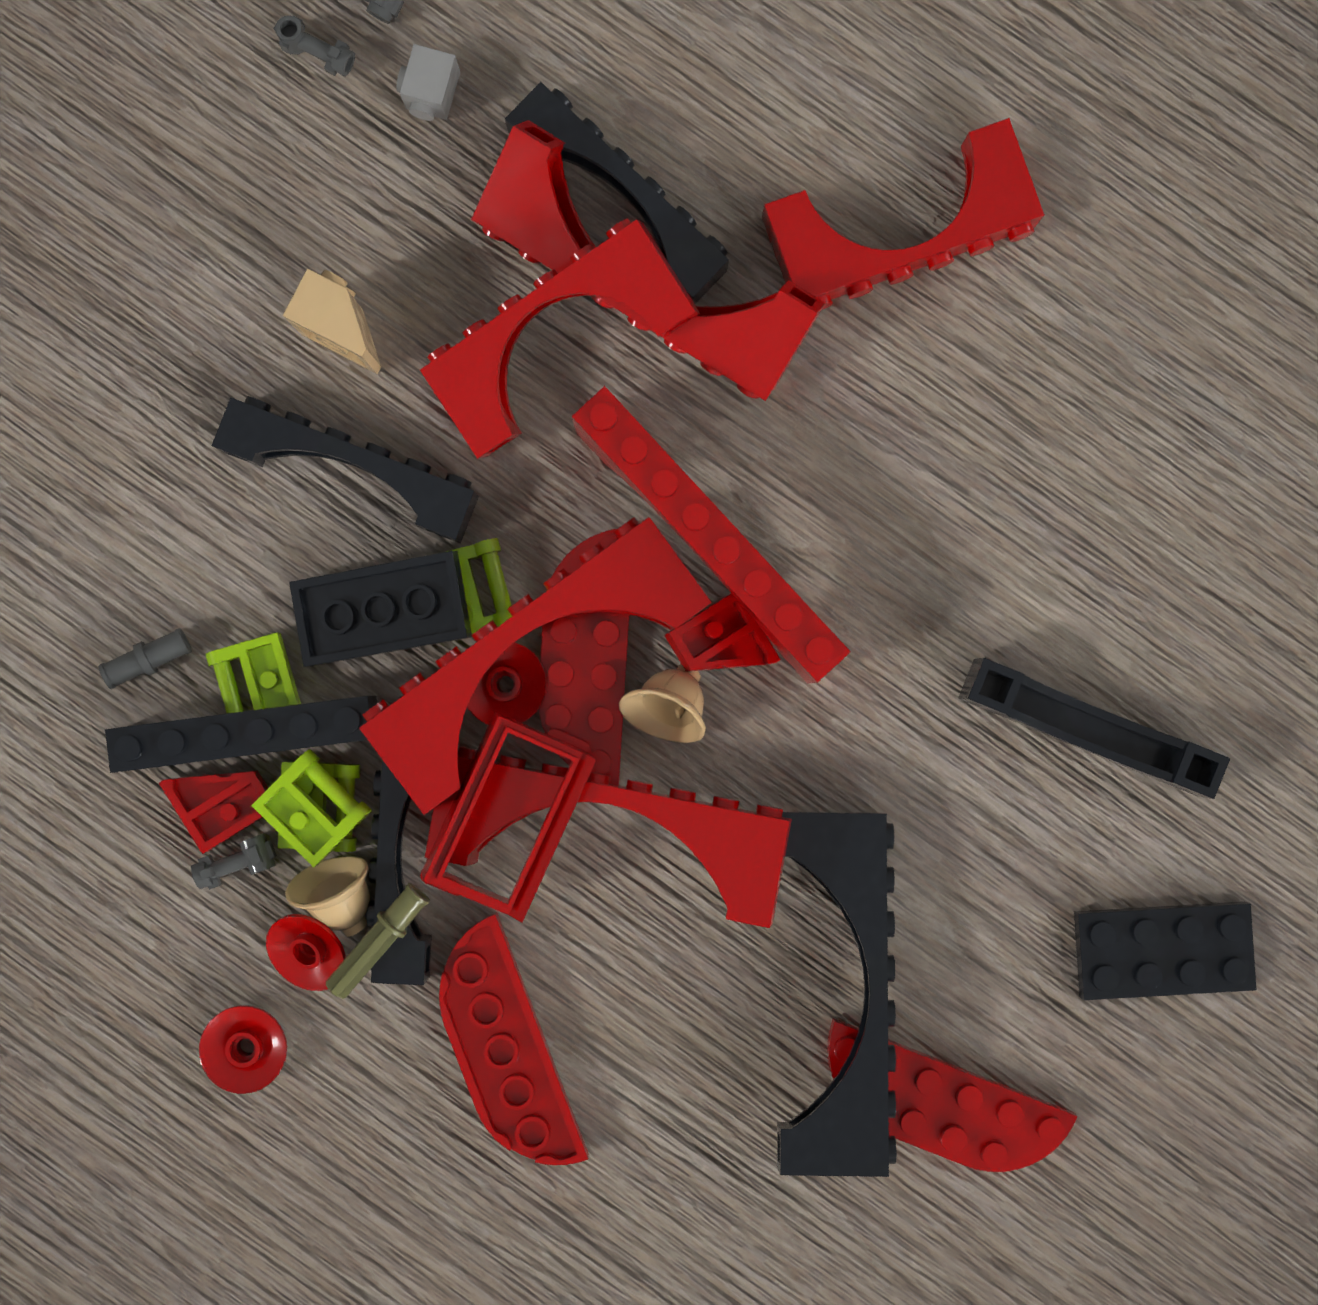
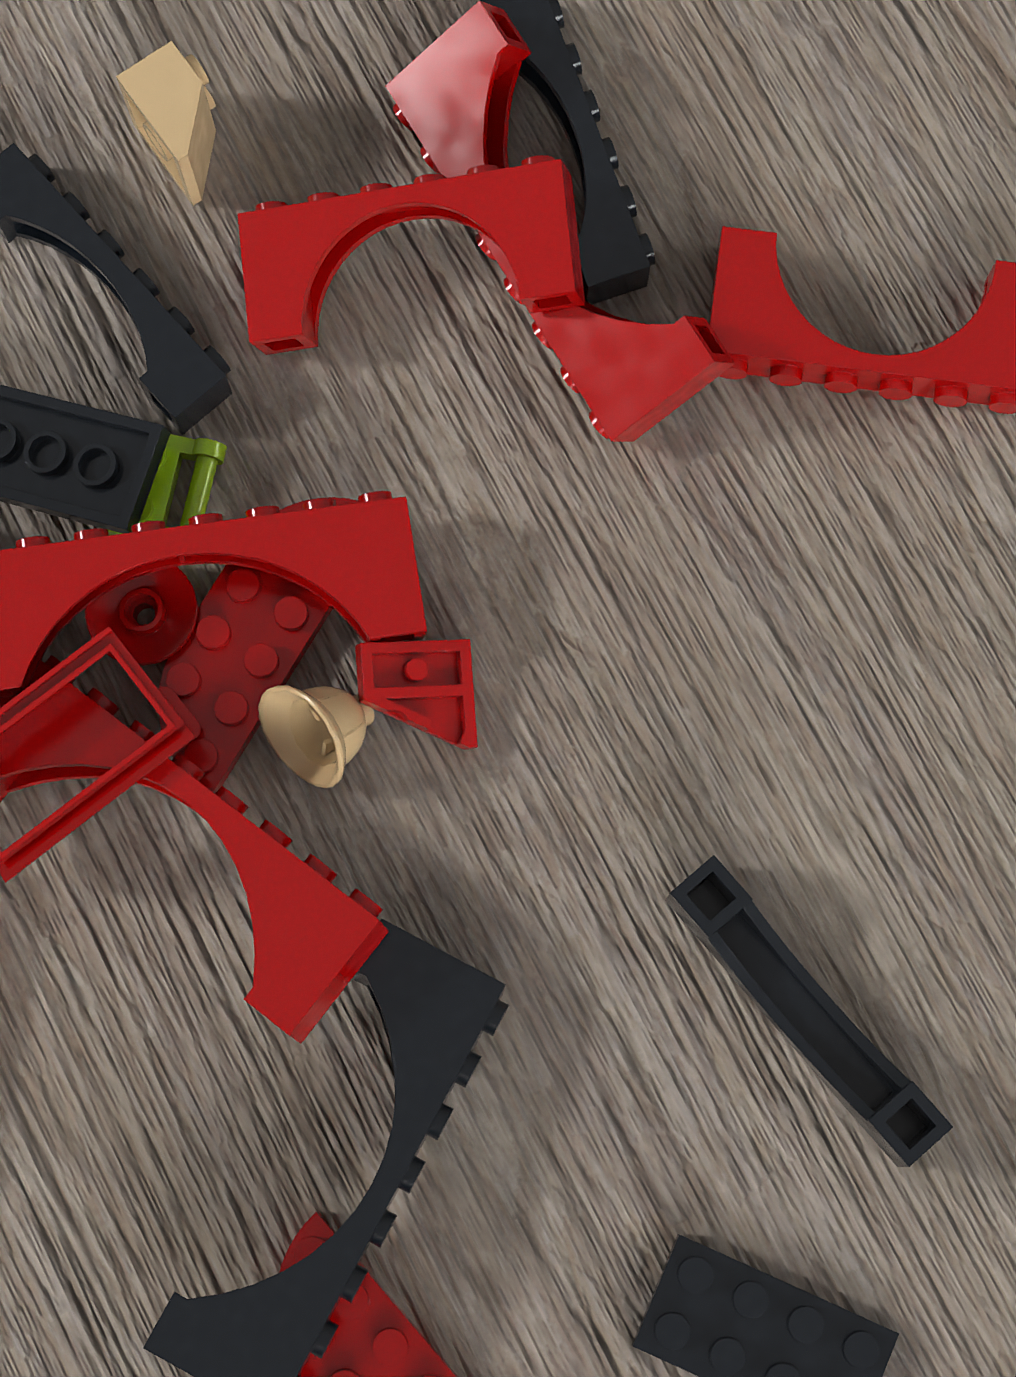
camera: 30 degrees right, 10 degrees down
red arch [571,386,851,684] -> none

